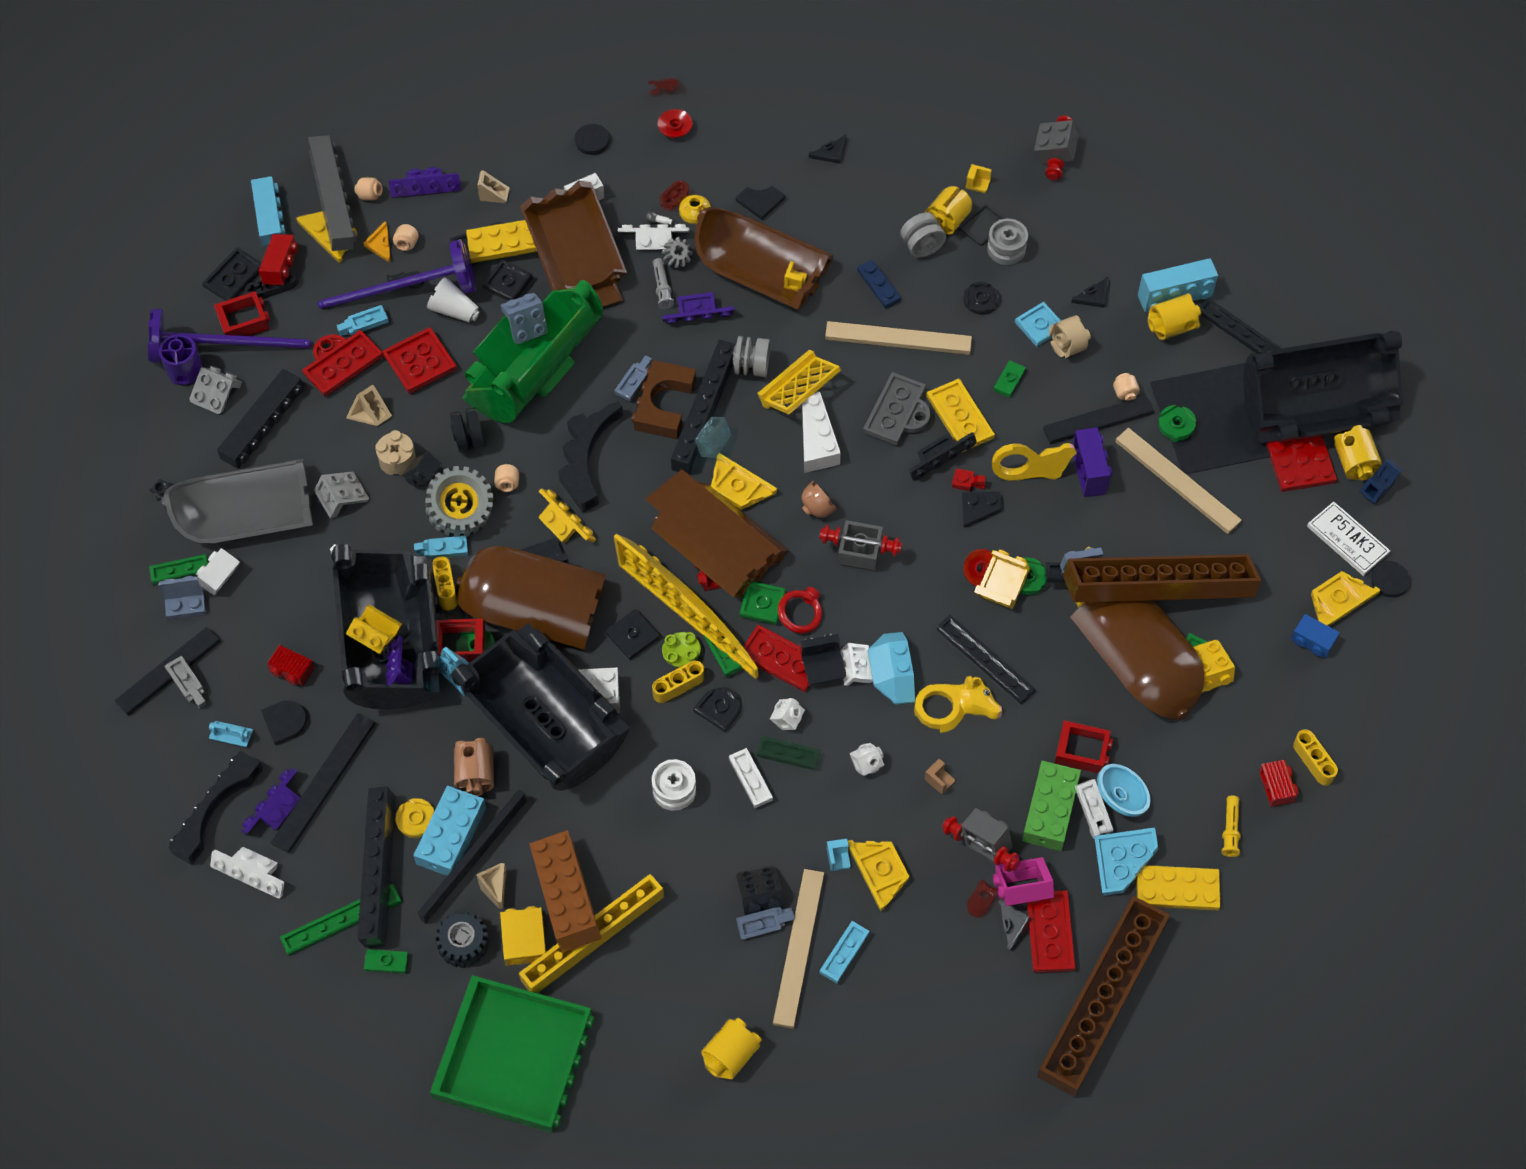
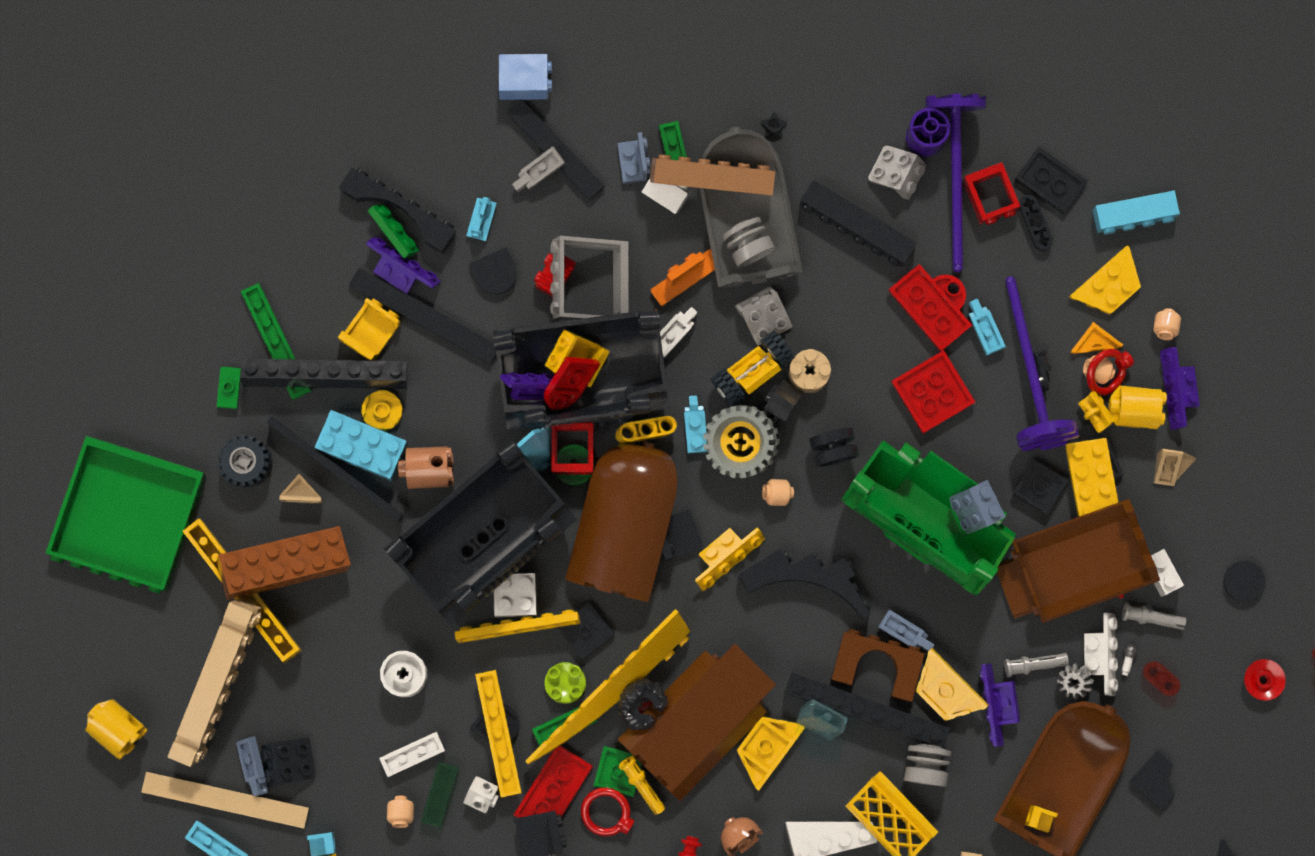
camera: 85 degrees right, 20 degrees up
white bracket [210,847,284,899] -> none
red brick [259,234,298,285] -> none
dark grey brick [308,135,356,251] -> none
tan slope [346,385,392,426] -> none
white cone [427,278,480,323] -> none
yellow panel [500,906,546,966] -> none
yellow beam [652,661,704,703] -> none
yellow piece [679,195,711,224] -> none
none -> tan brick [168,598,262,767]
none -> yellow panel [338,298,401,361]
none -> green plate [368,203,419,258]
none -> light nougat head [387,796,414,828]
none -> yellow plate [455,610,581,643]
none -> yellow plate [475,670,522,797]
none -> brick [499,54,552,100]
none -> red tile [543,357,601,410]
none -> light grey window [550,236,629,321]
none -> black piece [618,679,669,730]
none -> yellow pin [619,756,665,815]
none -> medium nougat brick [650,154,775,196]
none -> orange bracket [651,248,715,306]
none -> plate [710,330,795,407]
none -> light grey wheel [722,217,775,268]
none -> yellow wing [916,648,988,721]
none -> yellow hips [1078,391,1115,433]
none -> red piece [1086,349,1134,395]
none -> yellow cylinder [1108,385,1167,430]
none -> light grey pin [1122,602,1186,630]

